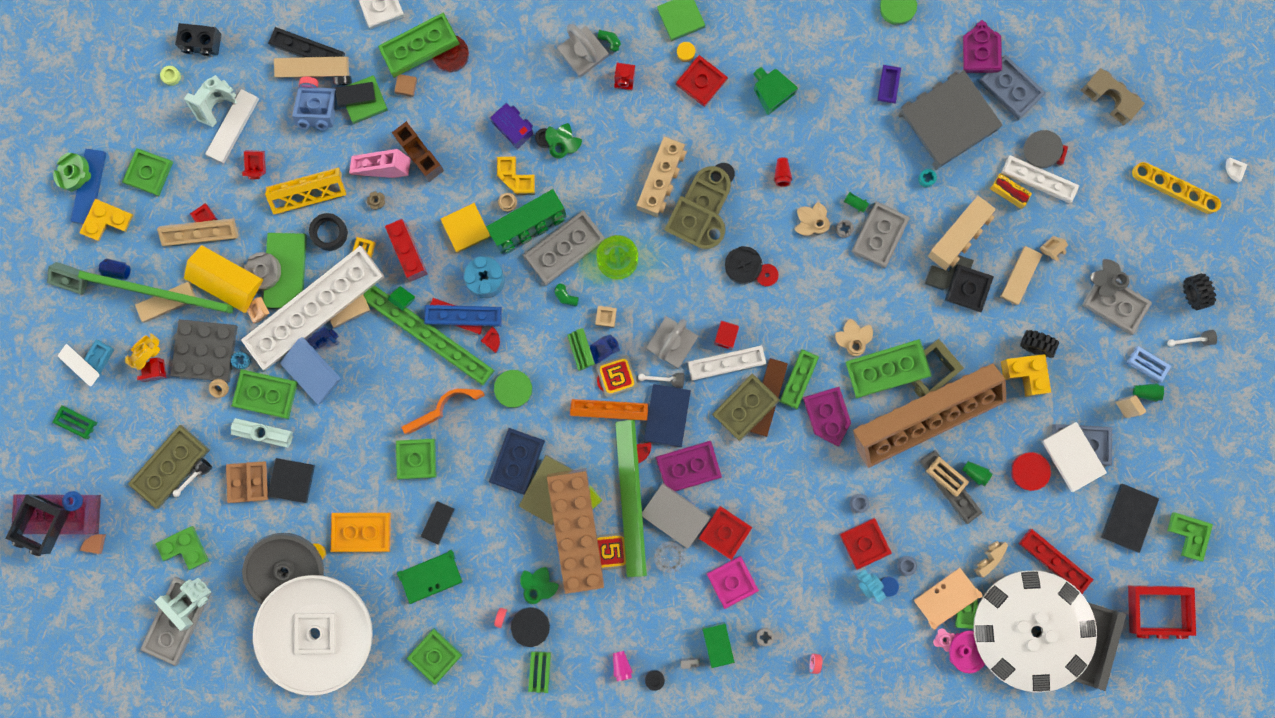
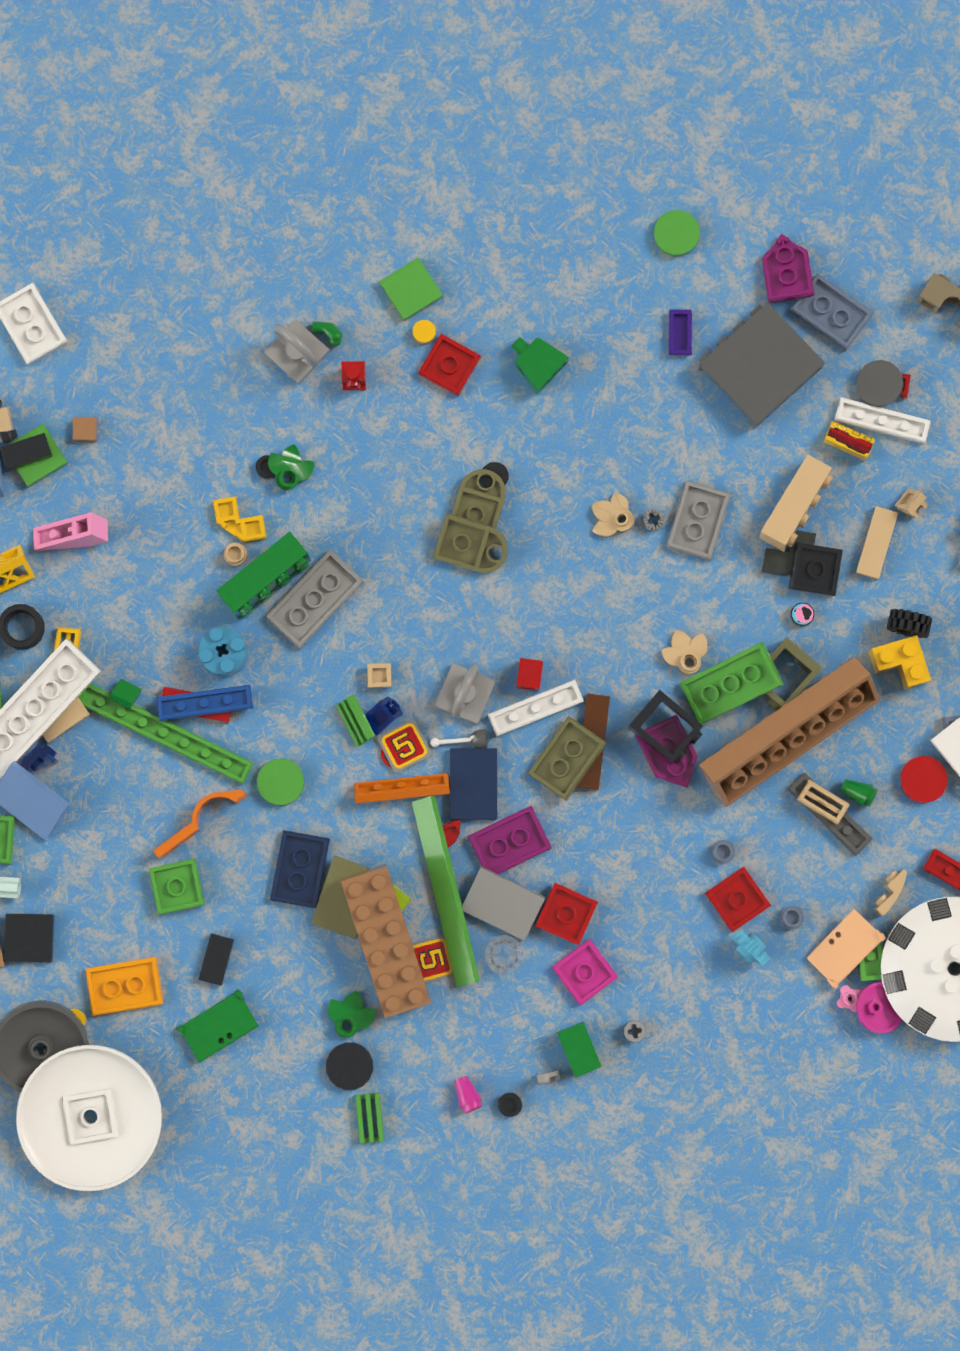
camera: 10 degrees left, 0 degrees up
dark tan plate [367,191,385,210] -> none
bright green tile [378,12,460,78] -> none
red brick [385,219,428,282] -> none
reddish brown arch [391,121,444,182] -> none
bright green tile [406,628,462,685] -> none
clear red tile [433,36,469,72] -> none
yellow tile [440,203,491,253] -> none
red tile [481,327,500,353] -> none
dark purple brick [490,102,534,149] -> none
coral tile [494,608,507,628] -> none
green arm [554,283,579,306] -> none
clear neon green wheel [596,235,638,280] -> none
tan brick [637,137,687,218] -> none
black tile [725,246,763,284] -> none
red wheel [756,264,779,287] -> none
red cone [774,157,793,187] -> none
bright green tile [780,349,819,410] -> none
coral tile [809,653,822,674] -> none
green pin [844,192,869,213] -> none
blue tile [880,576,899,597] -> none
teal bush [918,169,937,188] -> none
none -> black window [628,690,703,764]
none -> tile [790,602,814,627]

